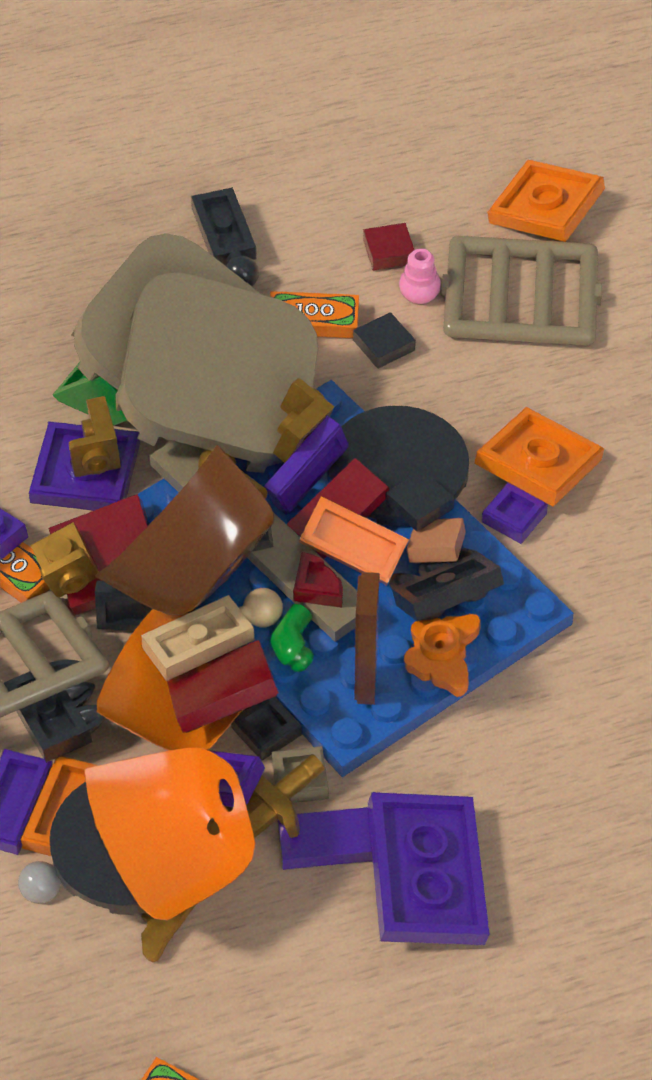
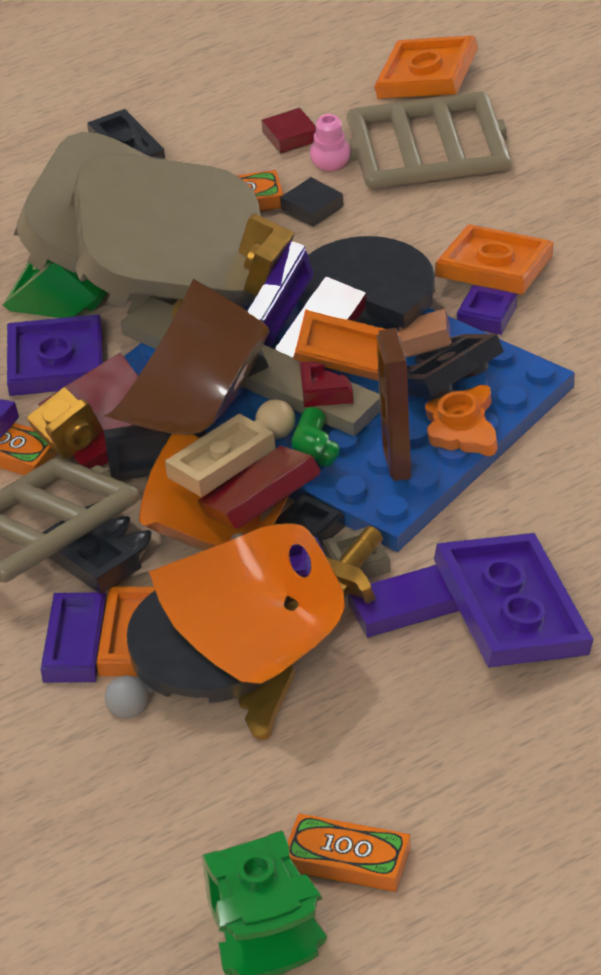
camera: 10 degrees left, 10 degrees down
pearl gold bracket [68,396,121,477] -> none

